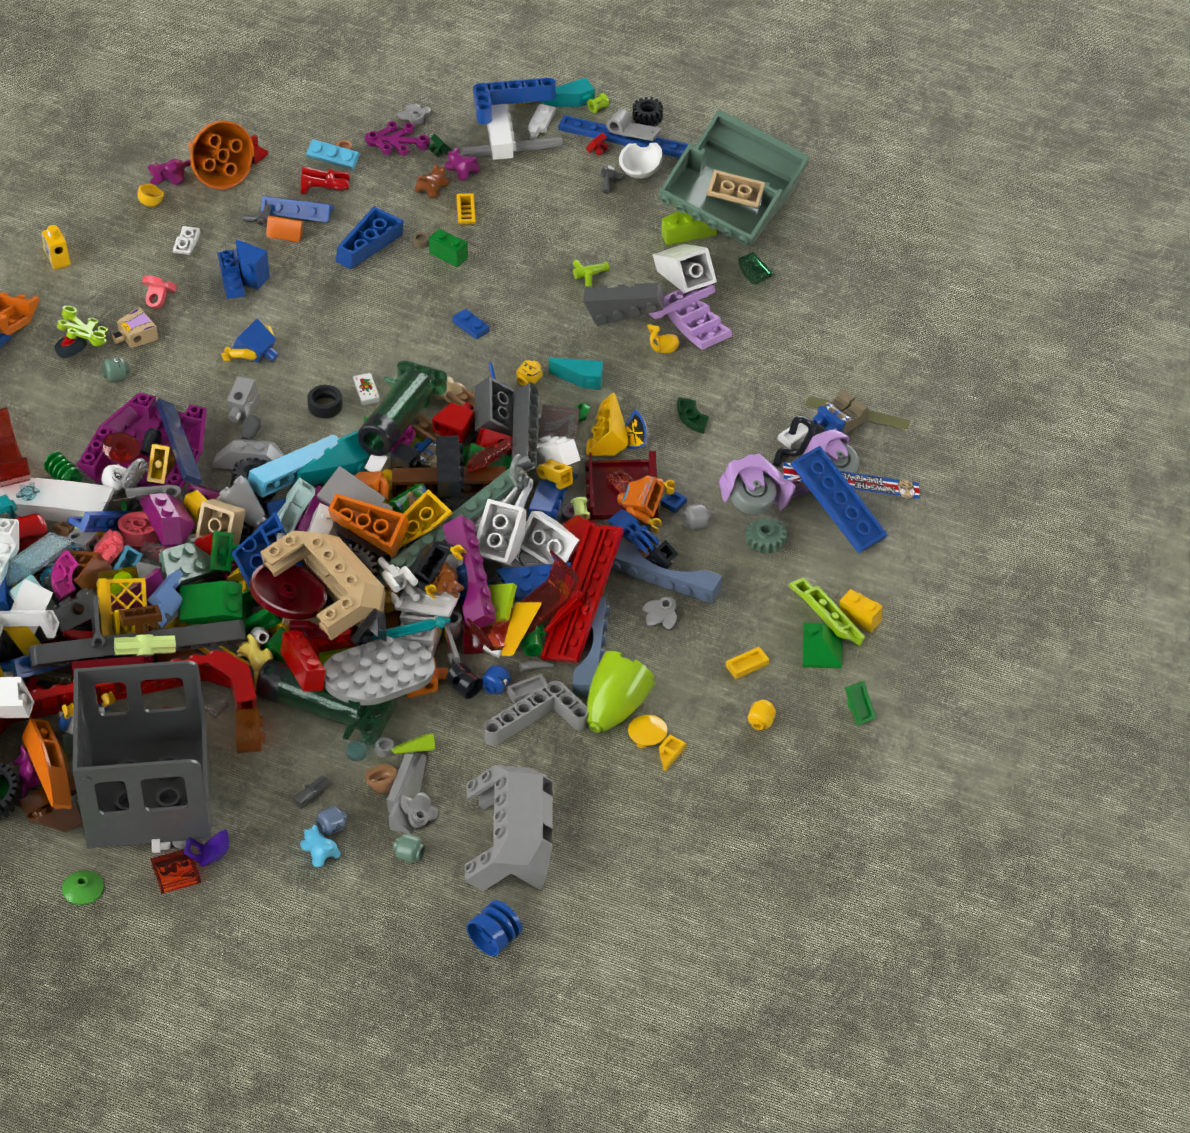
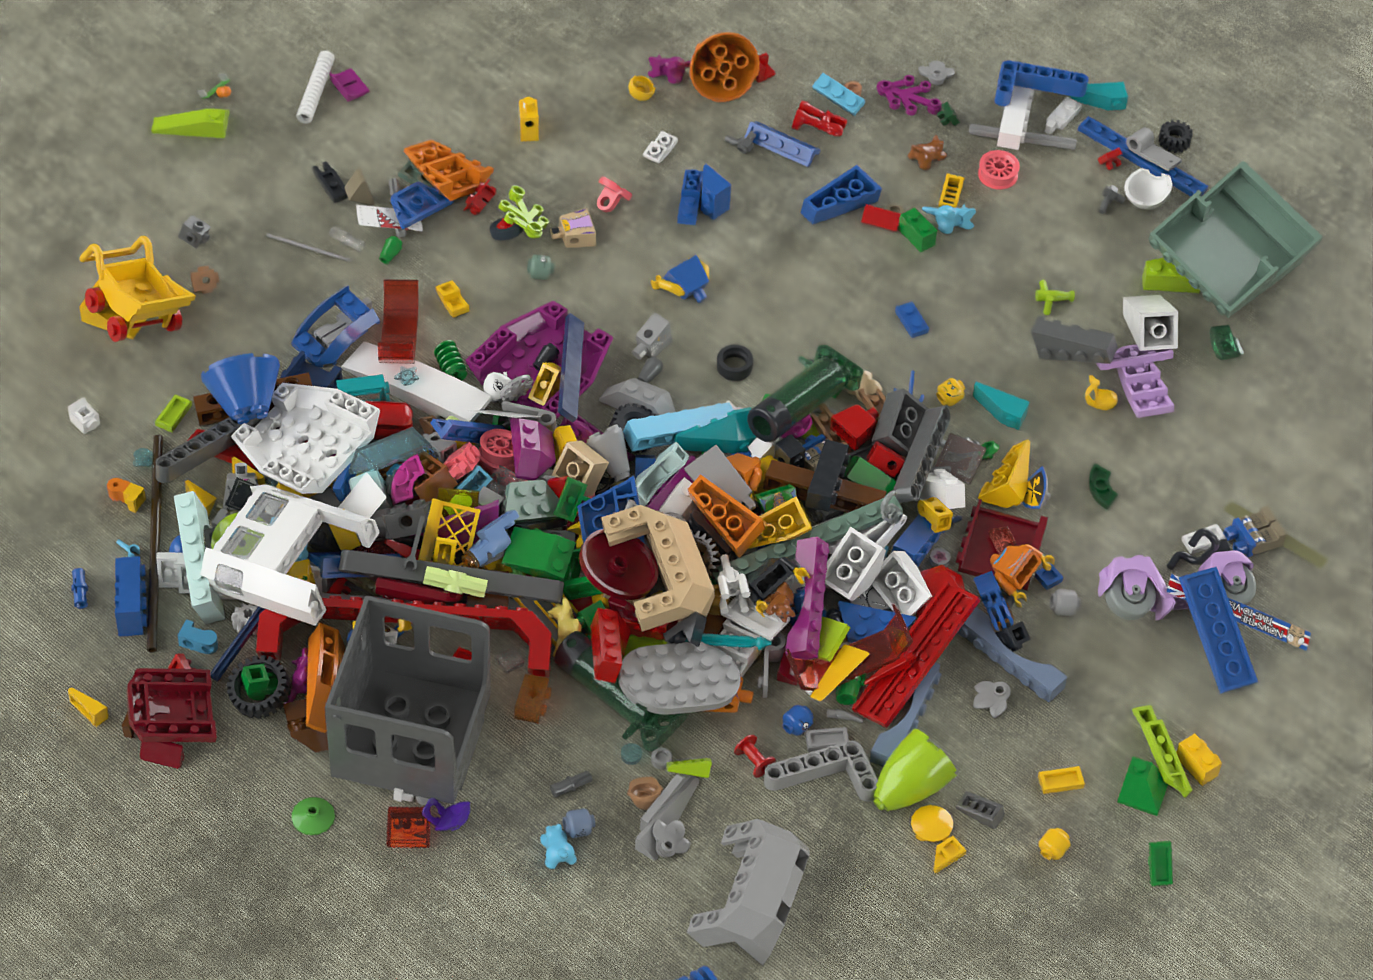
camera: 15 degrees right, 5 degrees up
clear red dish [102,432,140,463] -> none
reddish brown tile [119,605,162,635] -> none
white cone [250,627,269,646] -> none
orange slope [266,216,303,242] -> none
white tile [353,373,380,406] -> none
sand green head [393,834,425,863] -> none
magenta animal [444,147,480,180] -> none
black wheel [446,663,483,699] -> none
clear red hinge [467,438,512,472] -> none
yellowish green bush [570,497,590,519] -> none
lime bush [587,93,610,114] -> none
tan slope [707,170,765,209] -> none
sand green gear [745,517,787,554] -> none
none -> yellow slope [435,280,470,318]
none -> red hinge [463,179,496,215]
none -> red piece [734,734,776,778]
none -> red tile [861,204,901,232]
none -> medium azure animal [922,205,976,234]
none -> flat silver slope [956,791,1005,829]
none -> coral wheel [978,150,1020,190]

